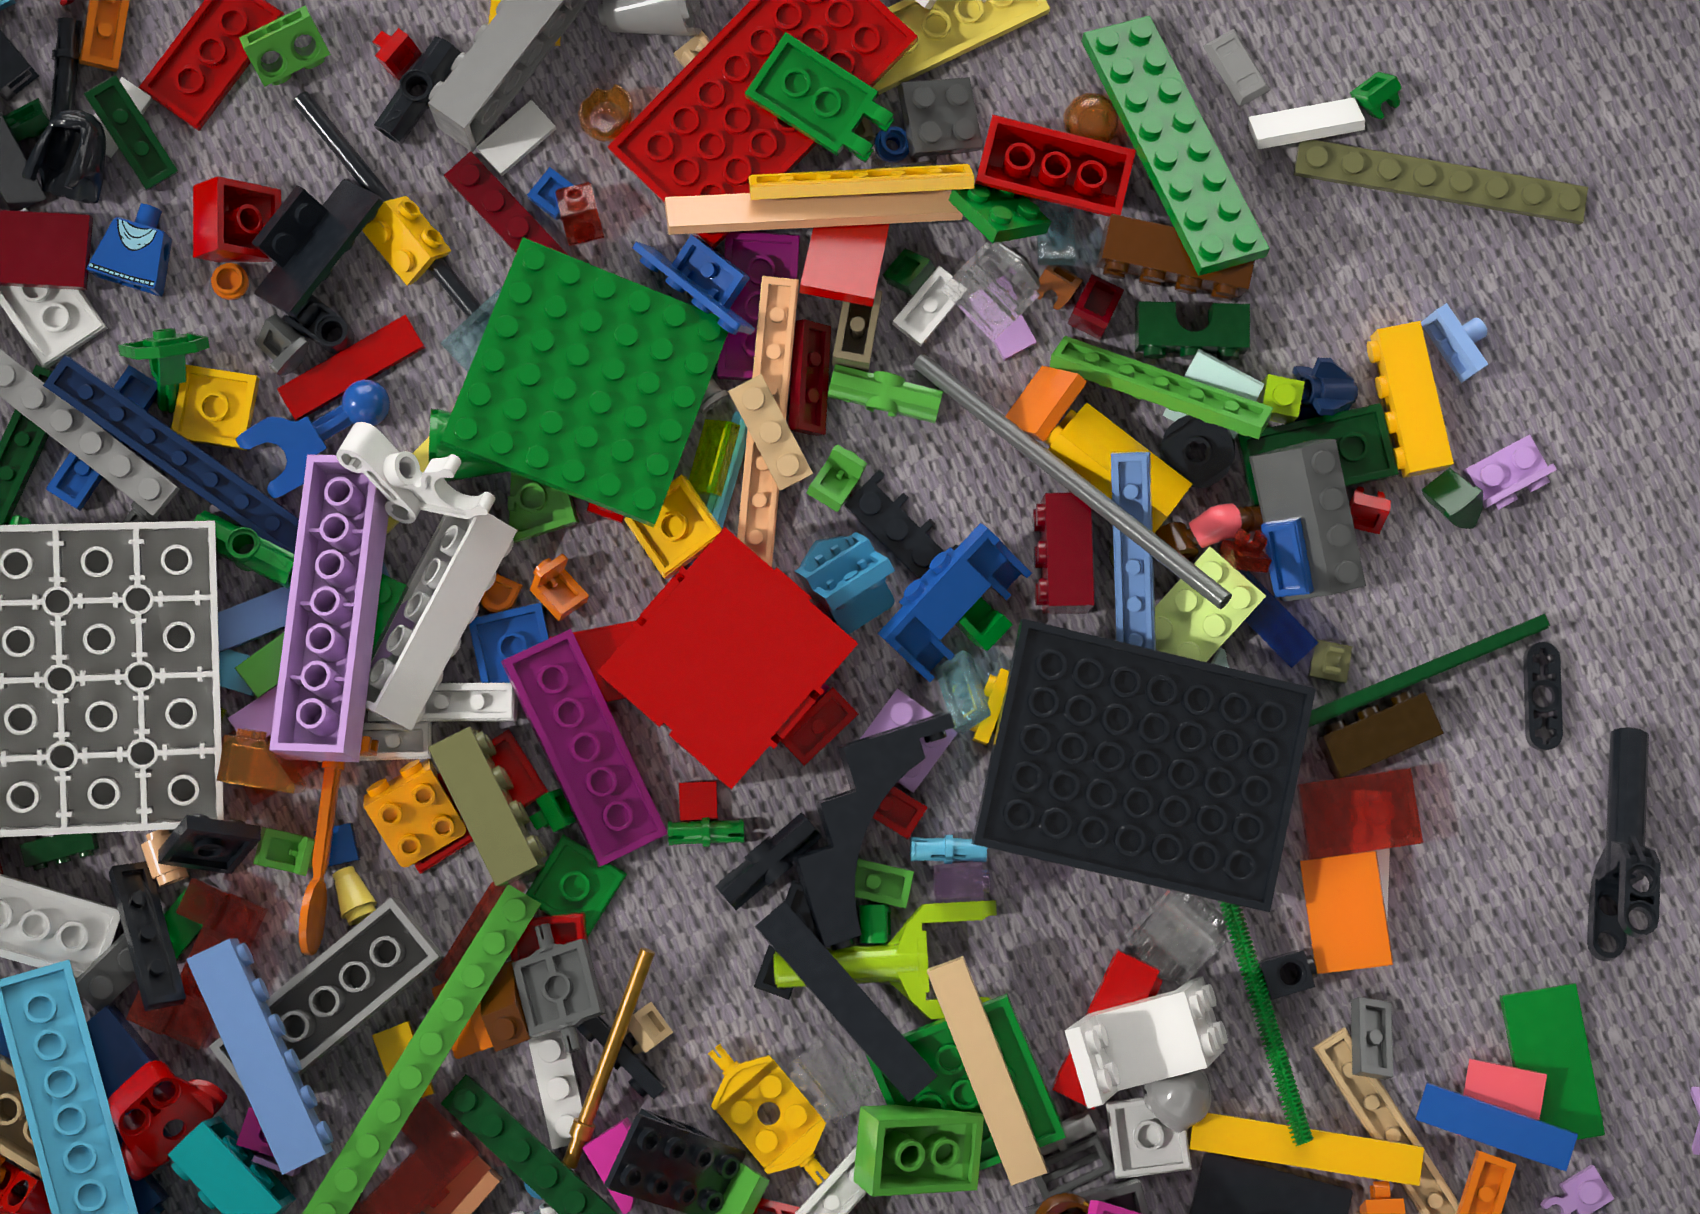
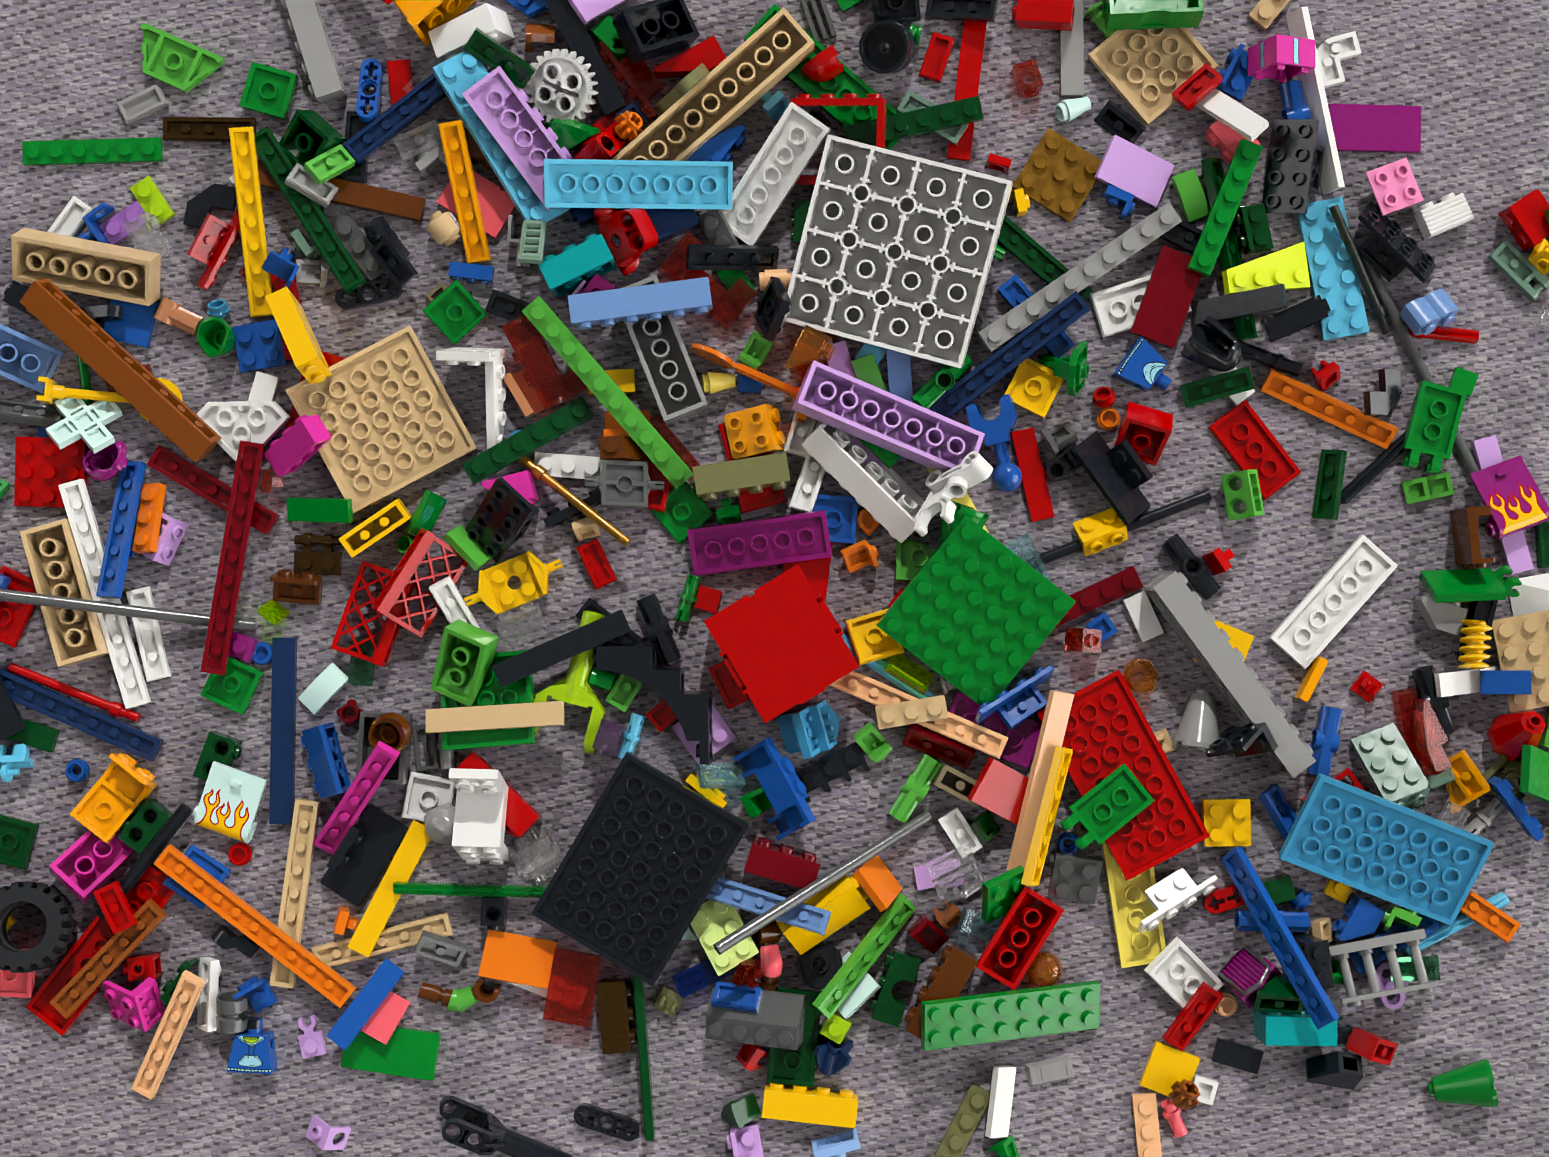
camera: 115 degrees right, 5 degrees up
none -> reddish brown piece [418,977,502,1012]
none -> red plate [576,538,617,590]
none -> red plate [1092,386,1116,408]

